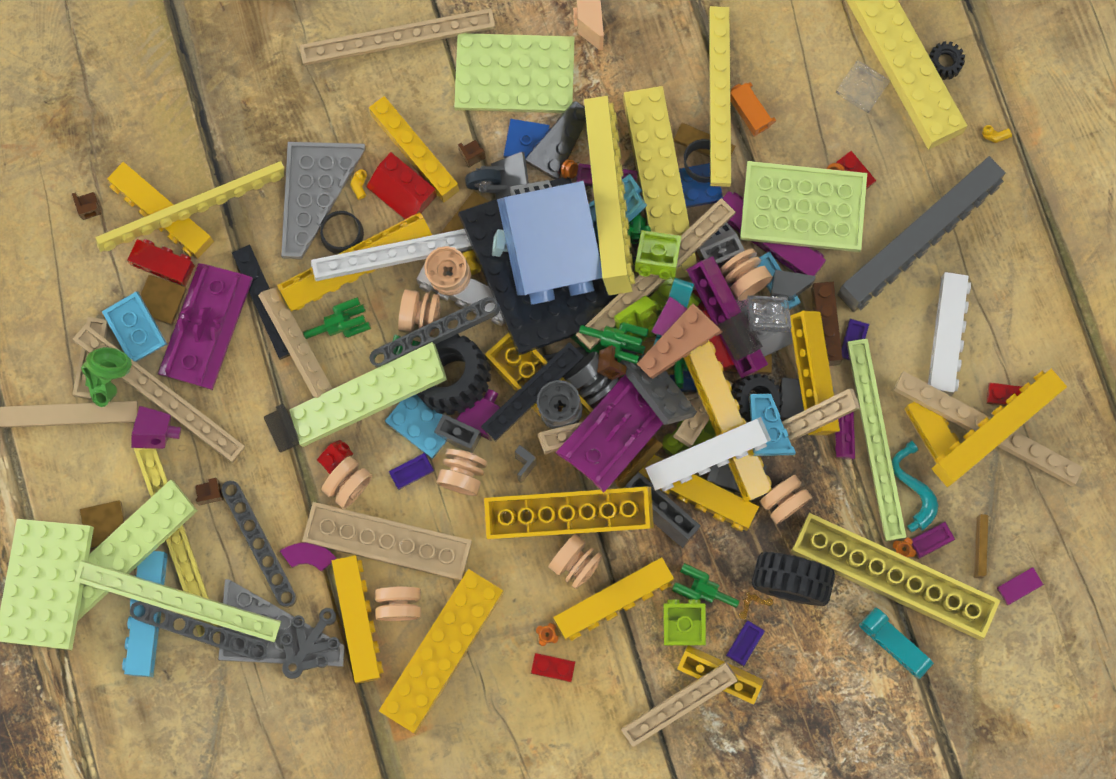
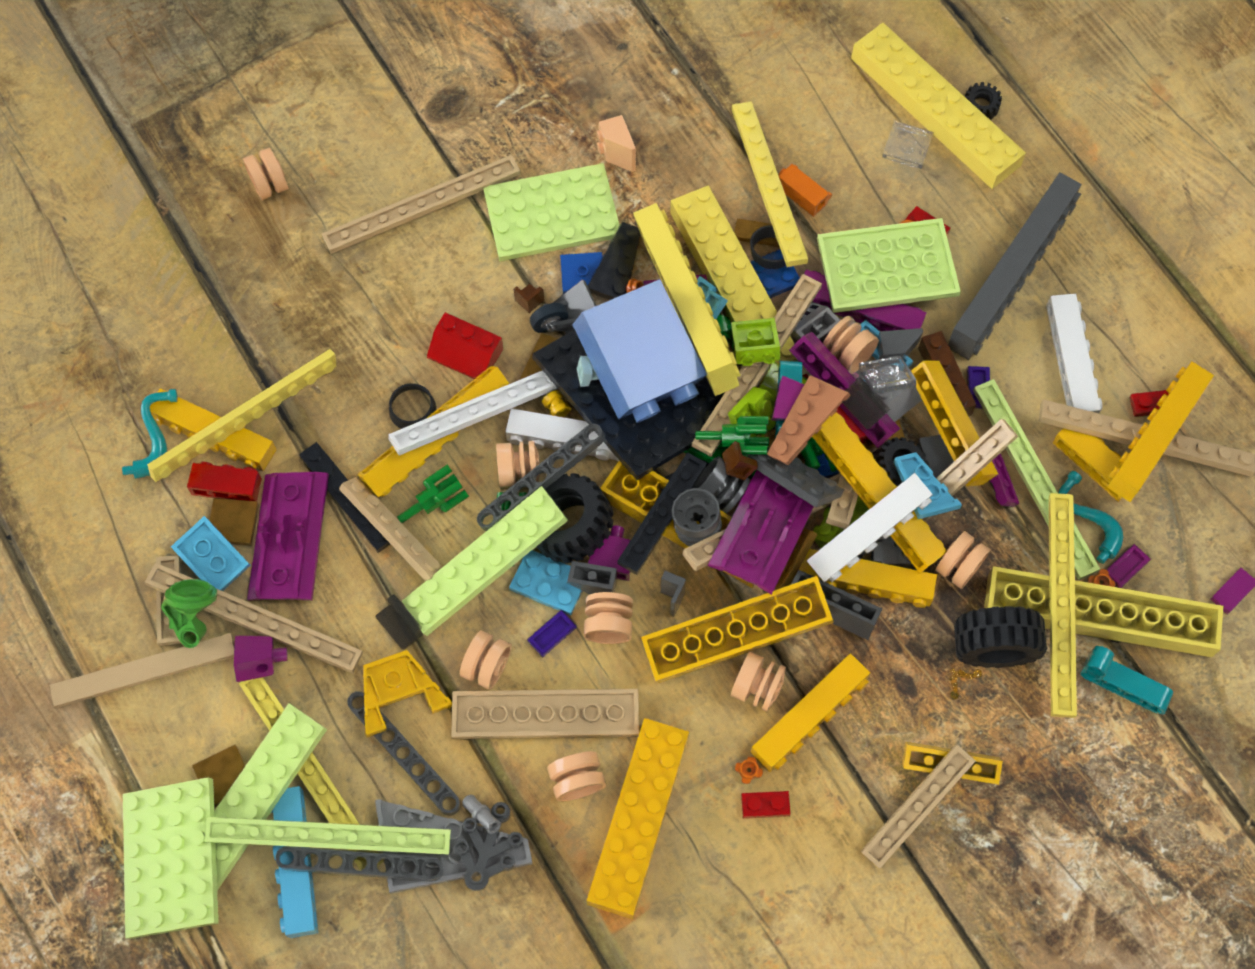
camera: 15 degrees left, 10 degrees down
reddish brown panel [72,192,102,220] -> none
reddish brown panel [195,478,223,506] -> none
magenta tile [280,543,337,572] -> none
light grey wing [281,142,365,259] -> none
red bracket [317,440,353,474] -> none
yellow brick [331,555,384,684] -> none
yellow arm [350,169,367,200] -> none
yellow brick [369,96,459,203] -> none
light nougat wheel [424,246,471,296] -> none
lime plate [663,599,706,646] -> none
green plant [671,563,740,608] -> none
dark purple tile [726,620,765,667] -> none
pearl gold tile [974,514,989,579] -> none
yellow arm [982,125,1012,143] -> none
none -> teal animal [122,389,178,479]
none -> yellow wing [363,650,452,738]
none -> light grey pin [462,794,501,834]
none -> light yellow plate [1049,493,1077,718]

